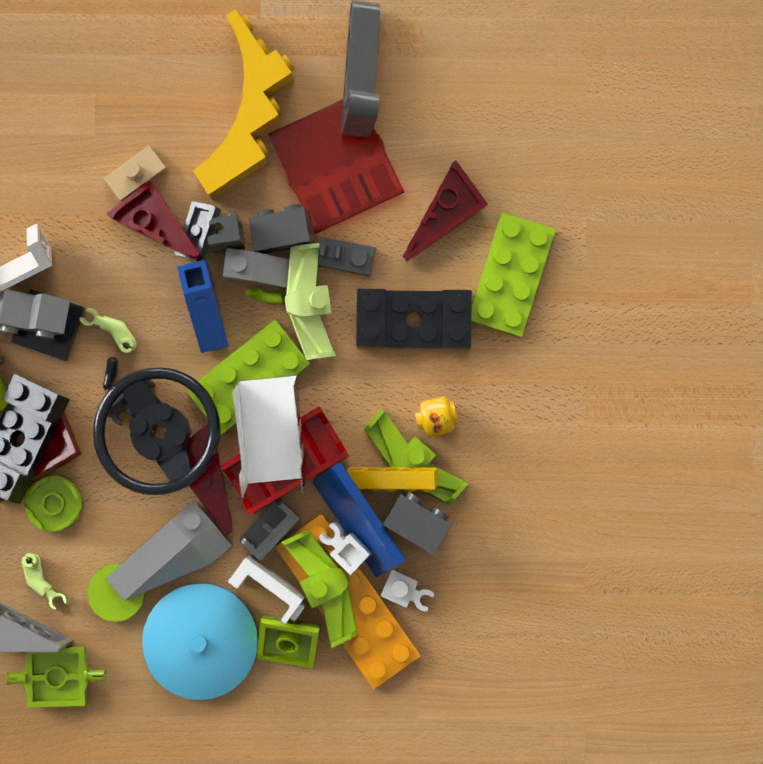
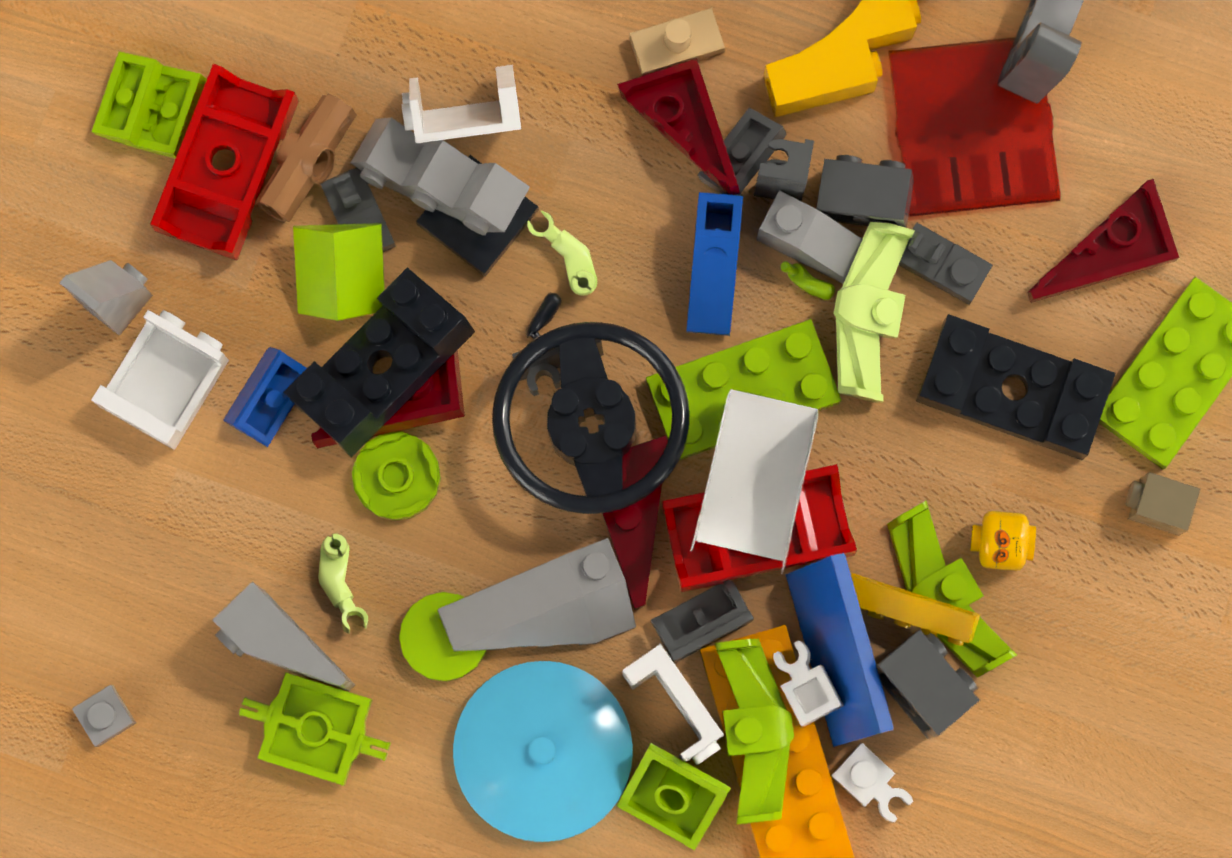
camera: 15 degrees right, 5 degrees down
none -> dark tan brick [1125,472,1200,536]

